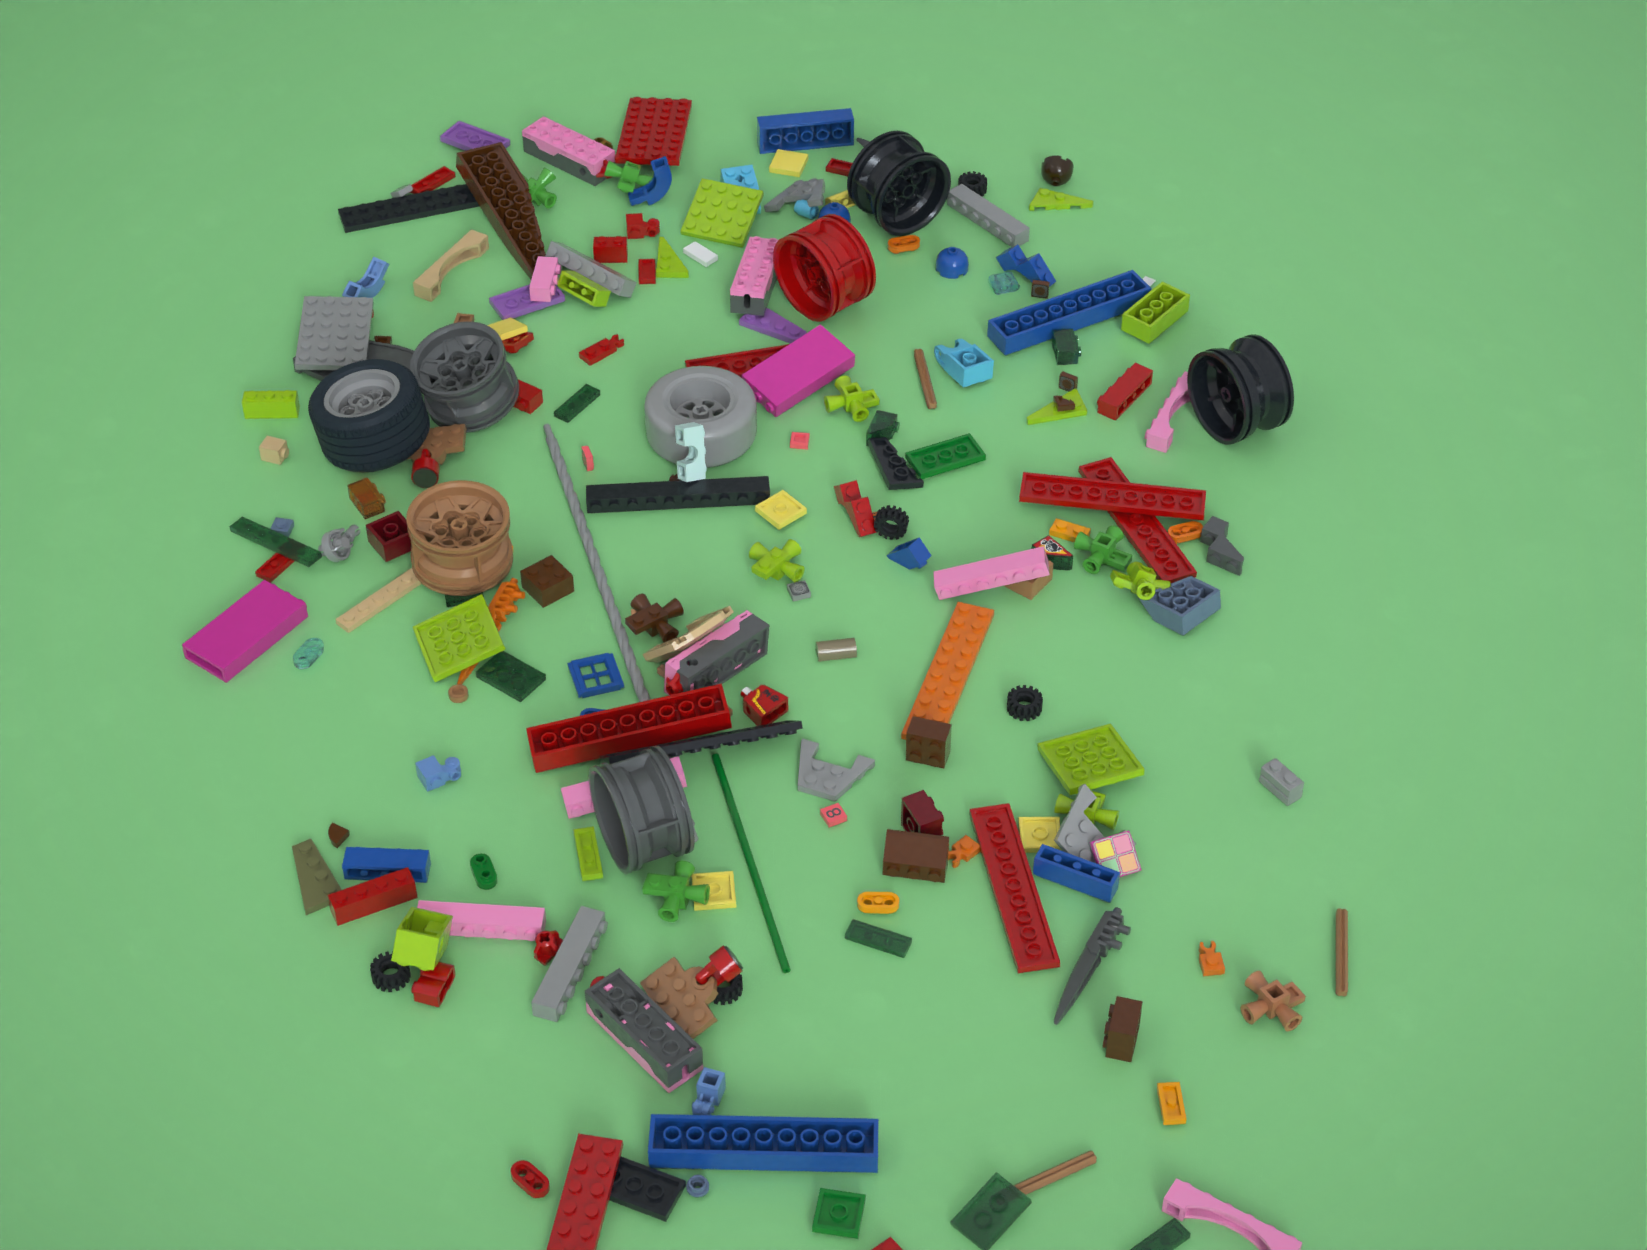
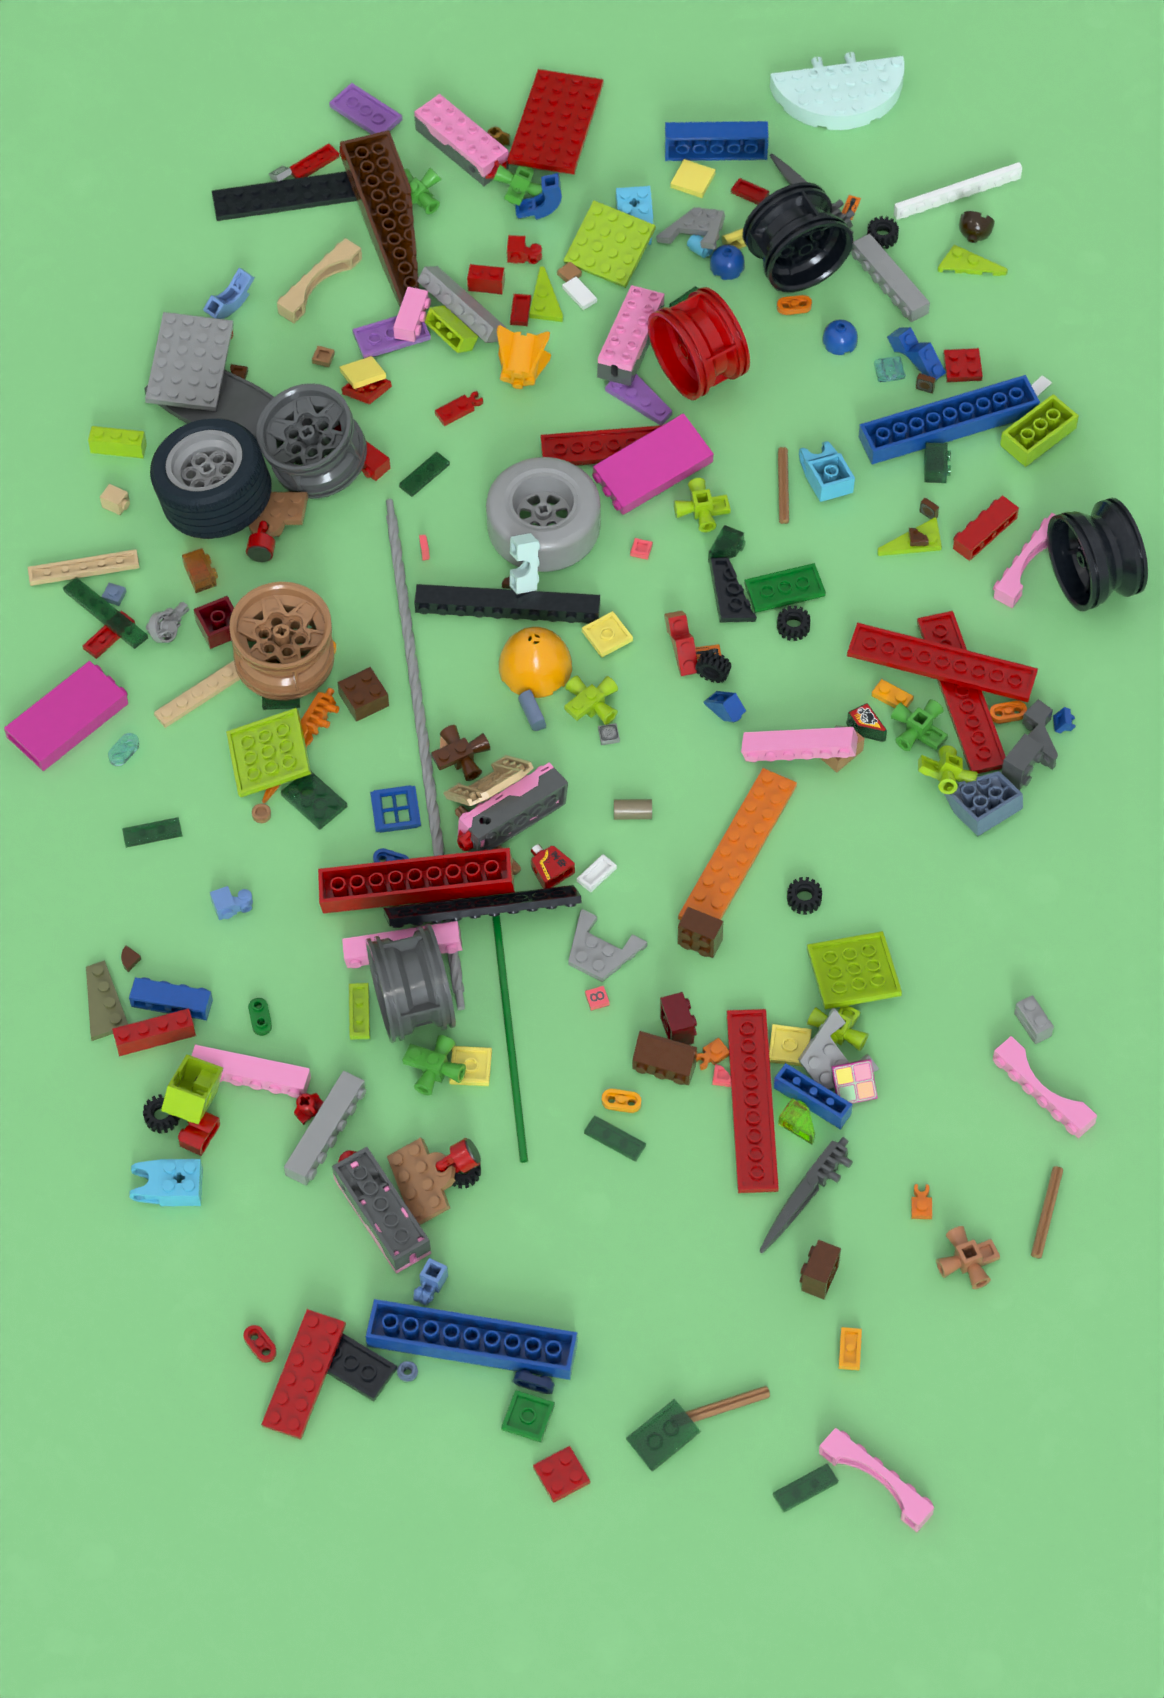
camera: 10 degrees right, 15 degrees up
none -> tan plate [28,549,140,586]
none -> clear green tile [122,817,182,848]
none -> medium azure brick [129,1159,203,1206]
none -> light orange brick [497,325,551,389]
none -> light orange piece [499,627,572,698]
none -> dark blue plate [513,1370,555,1394]
none -> sand blue brick [518,690,546,731]
none -> medium nougat tile [557,262,582,282]
none -> white tile [577,854,617,893]
none -> coral tile [712,1064,731,1087]
none -> light aqua brick [770,52,904,130]
none -> black tyre [777,605,811,641]
none -> clear neon green slope [778,1098,815,1145]
none -> white plate [894,162,1022,220]
none -> red plate [943,348,983,382]
none -> bright pink arch [993,1036,1097,1139]
none -> dark grey brick [1001,734,1044,791]
none -> blue tile [1053,707,1076,734]

